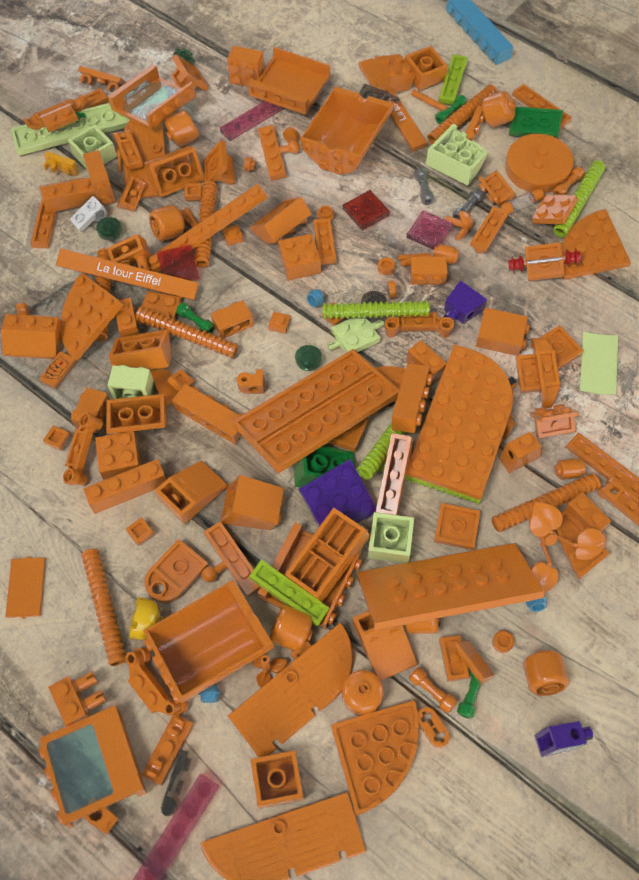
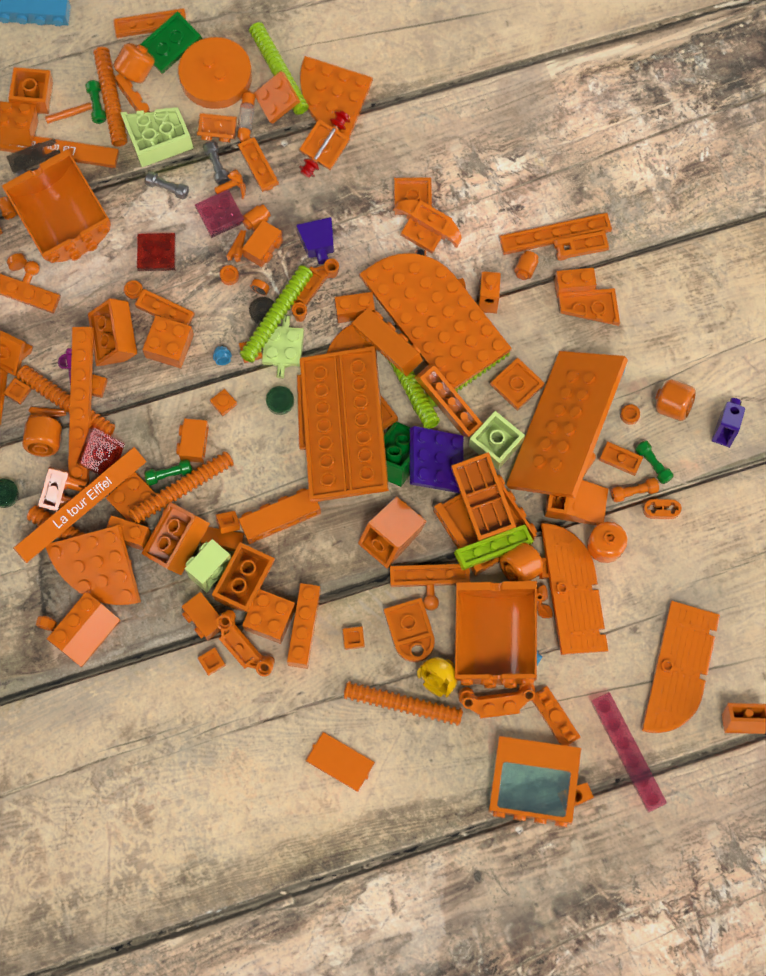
camera: 60 degrees left, 10 degrees up
orange tile [39,351,77,389] -> none
orange brick [48,670,107,726] -> none
orange slope [154,460,228,525] -> none
clear smoke hinge [160,750,192,817] -> none
orange leg [236,369,265,394] -> none
orange plate [243,156,256,173] -> none
orange brick [251,750,304,809] -> none
orange plate [331,700,419,816] -> none
lime plate [438,54,468,105] -> none
orange slope [455,641,494,685] -> none
orange brick [476,307,530,356] -> none
orange piece [492,473,601,533] -> none
orange plant [529,501,607,592] -> none
orange bracket [530,404,579,438] -> none
orange piece [553,166,585,195] -> none
yellowish green sticker [580,332,618,395] -> none

